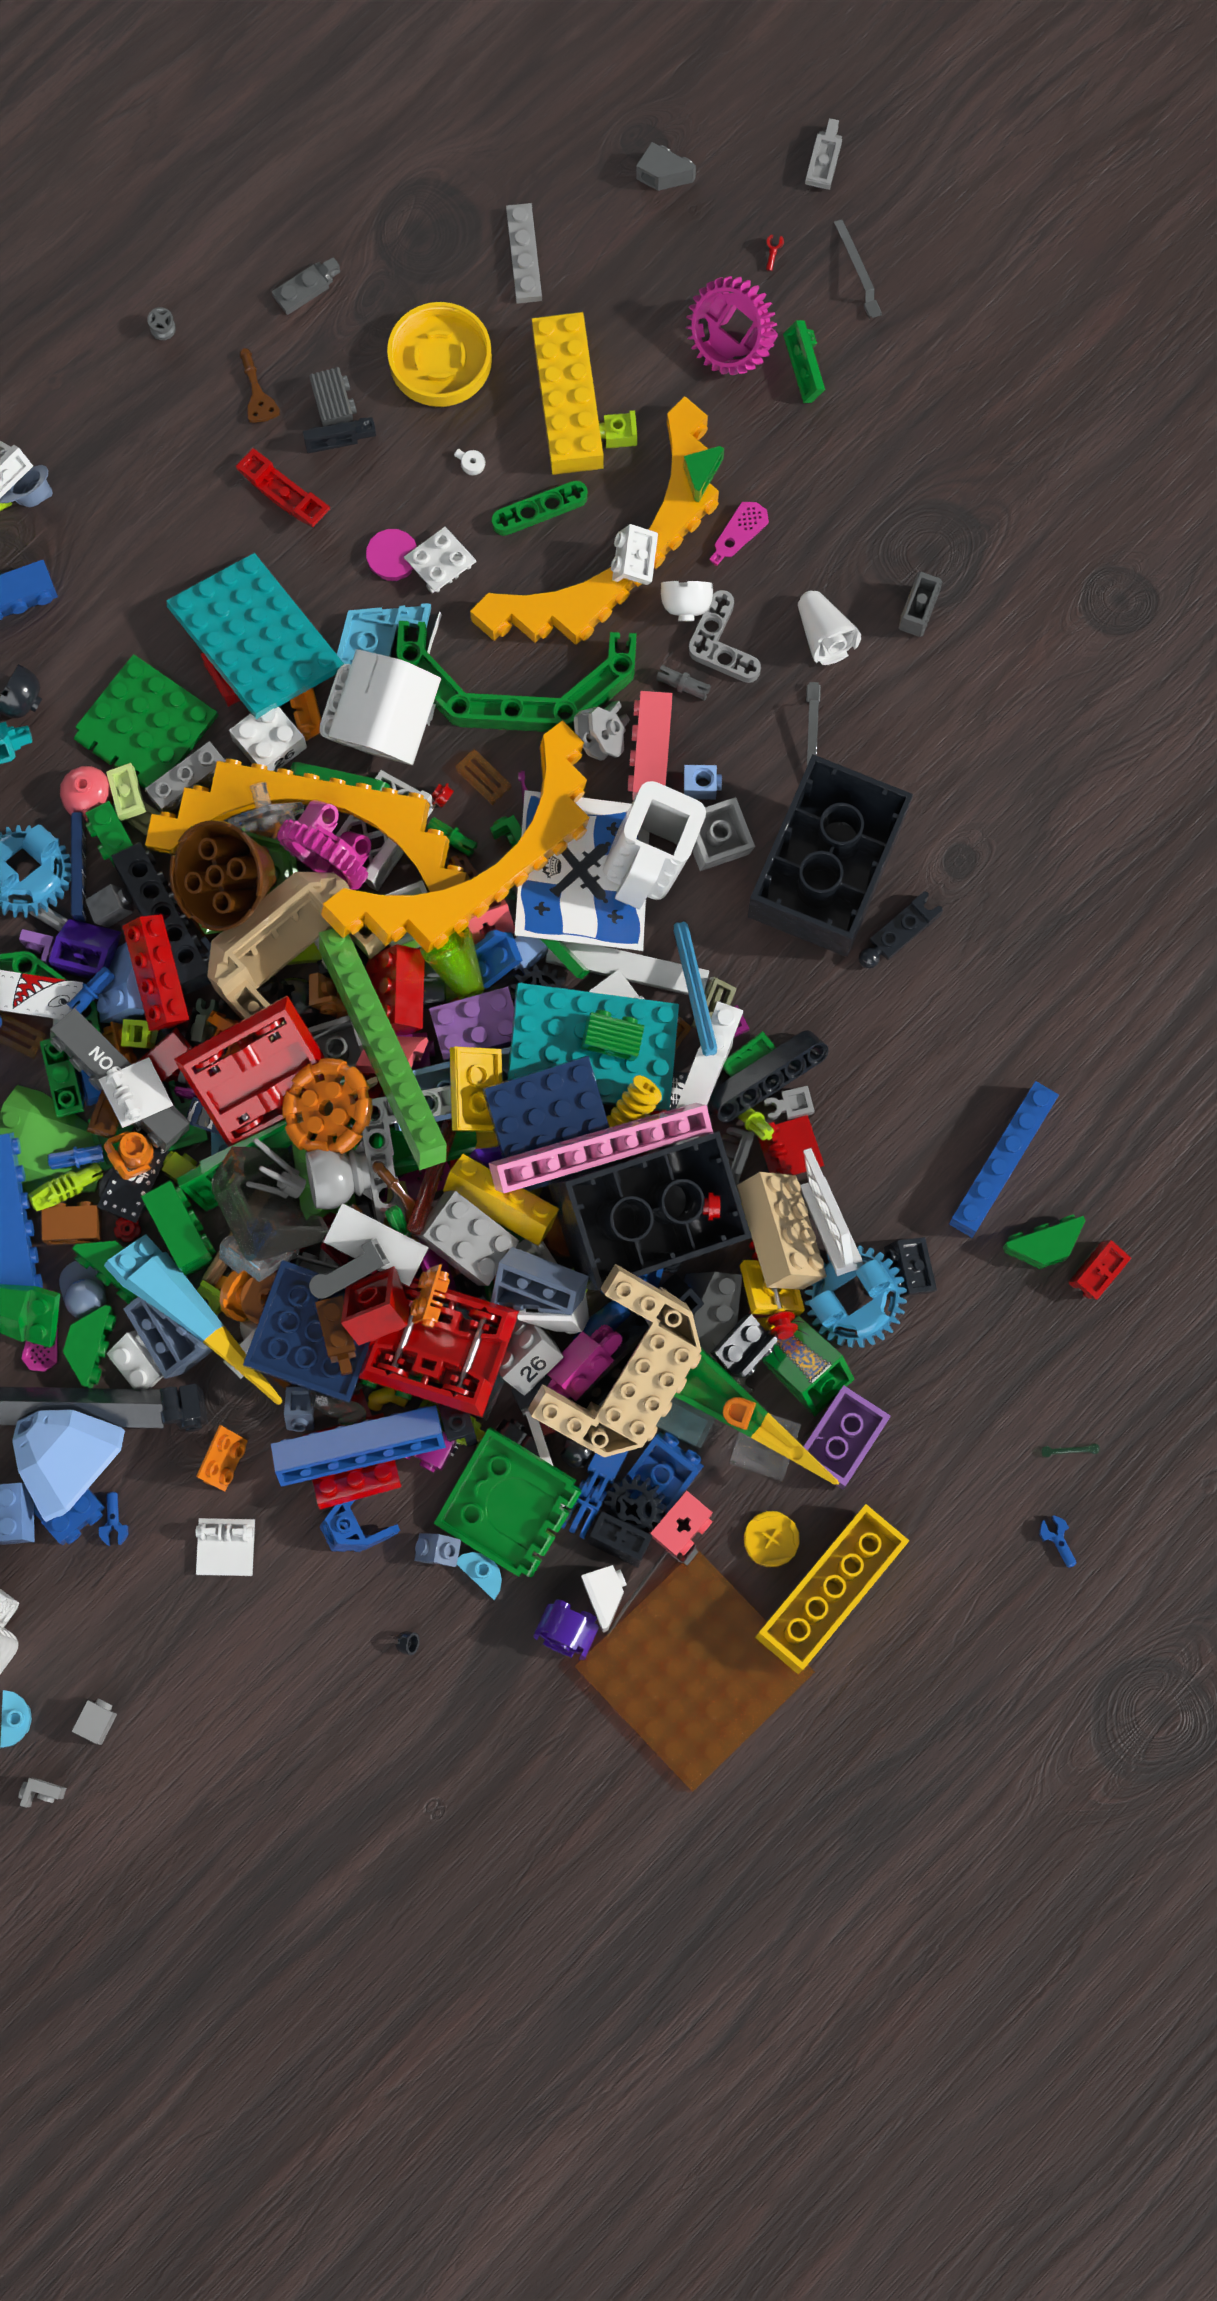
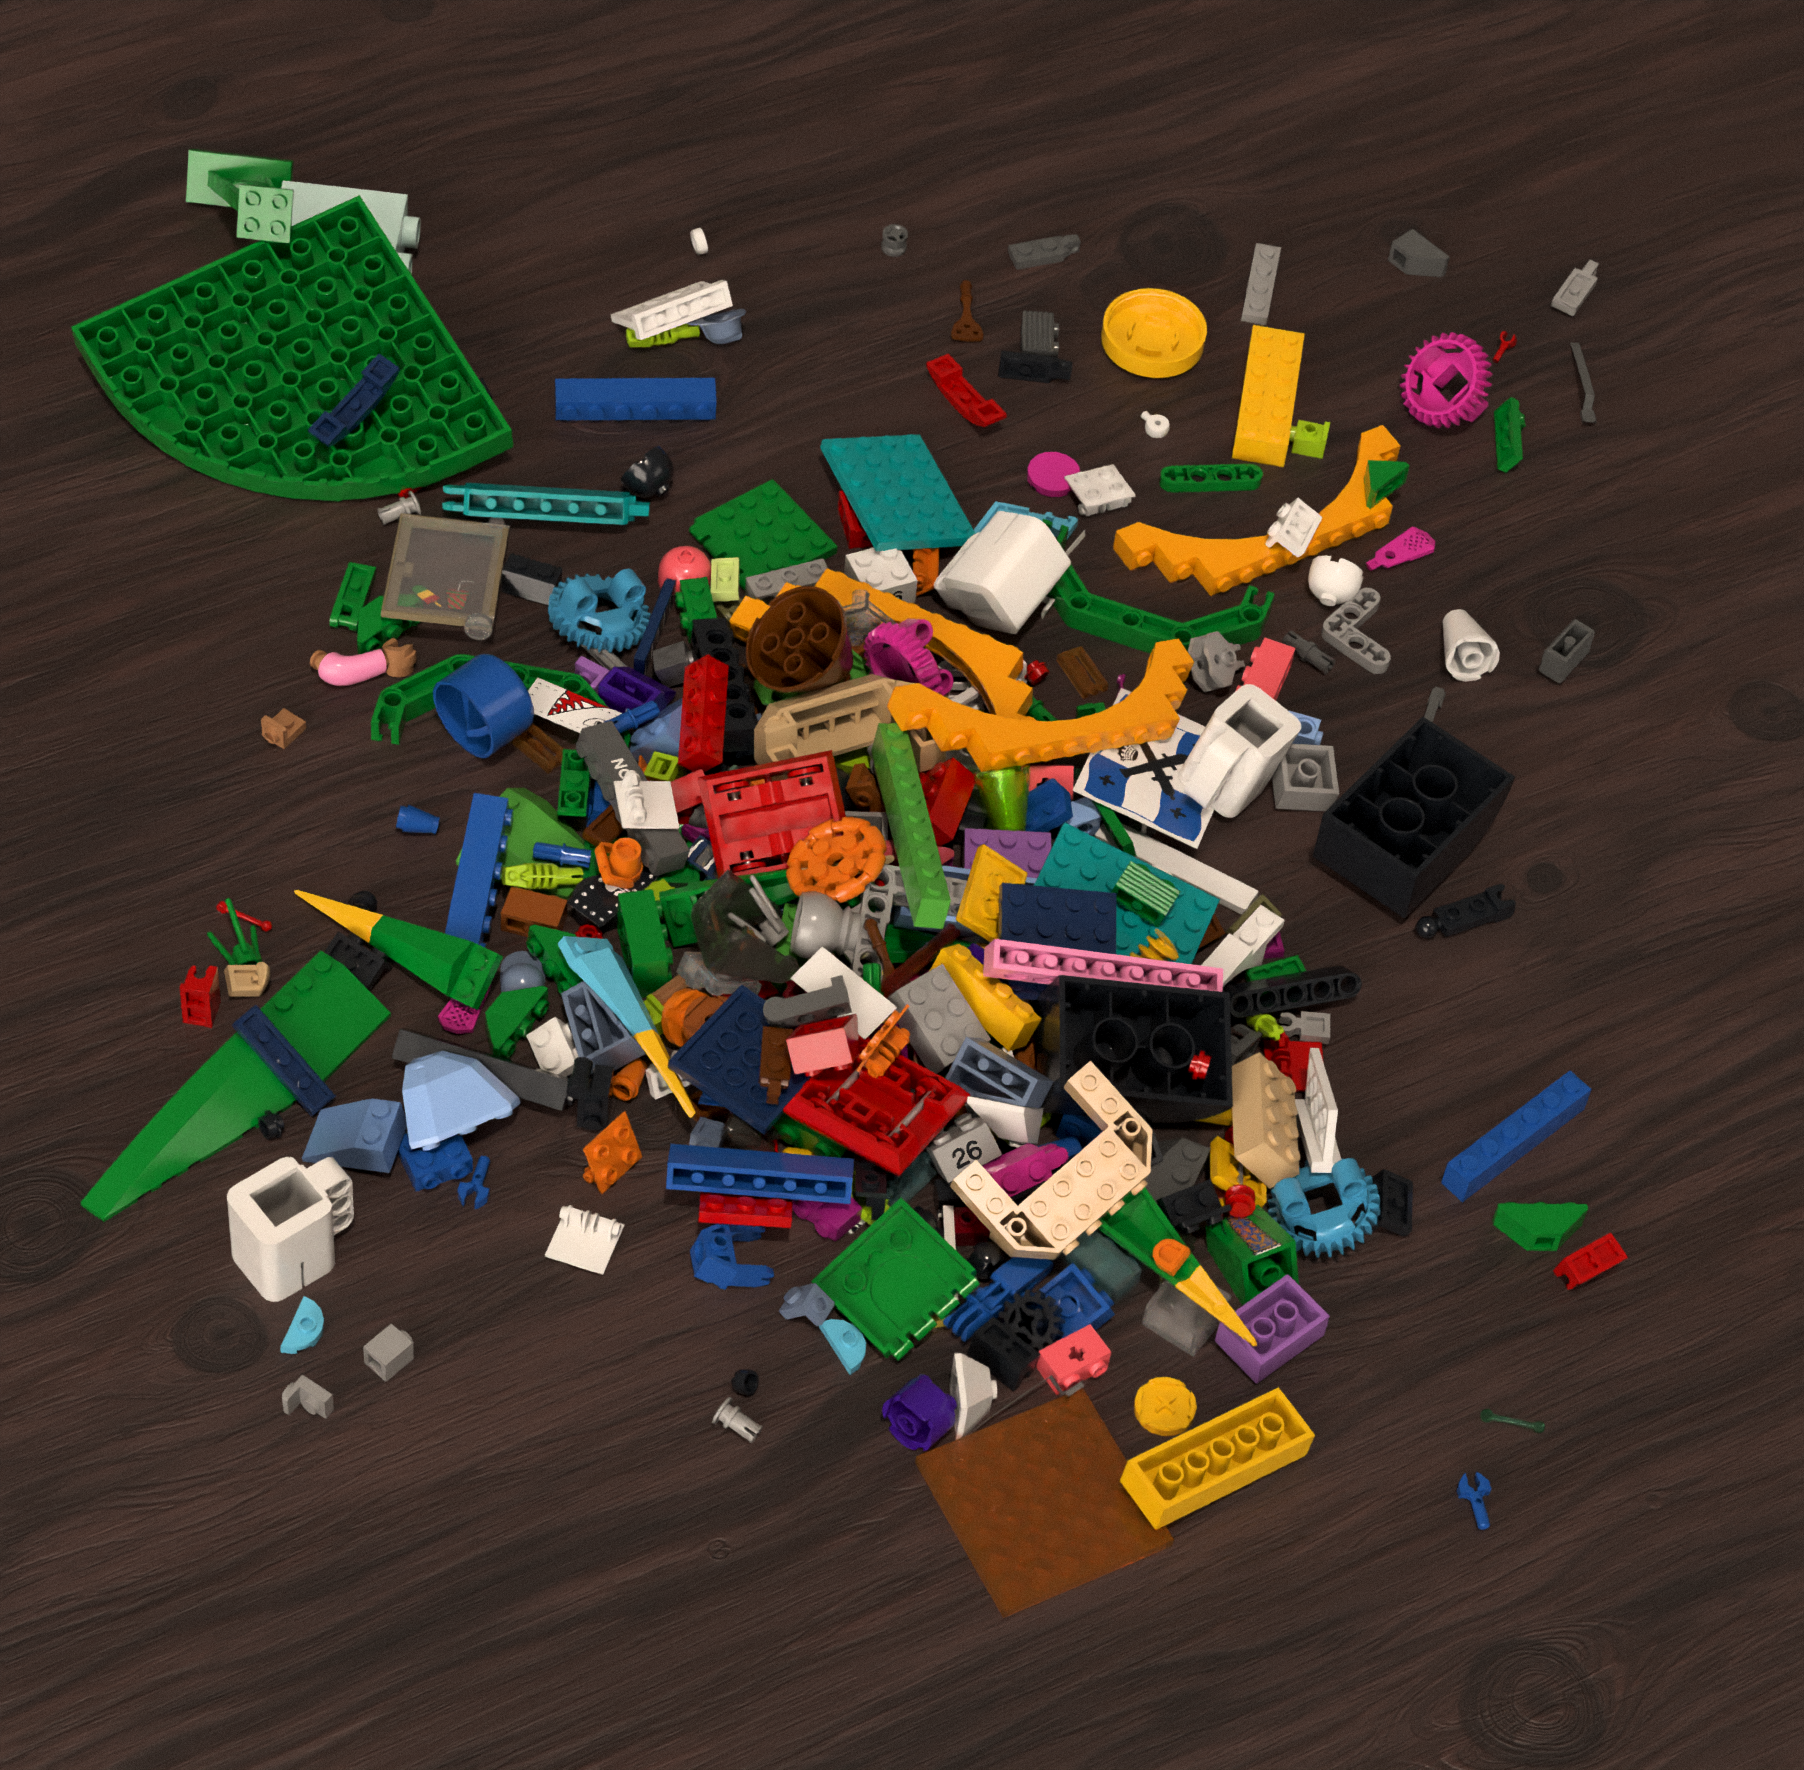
camera: 10 degrees right, 25 degrees down
dark azure axle [673,921,717,1056] -> none
none -> orange cone [613,1058,648,1101]
none -> light grey pin [712,1397,763,1444]

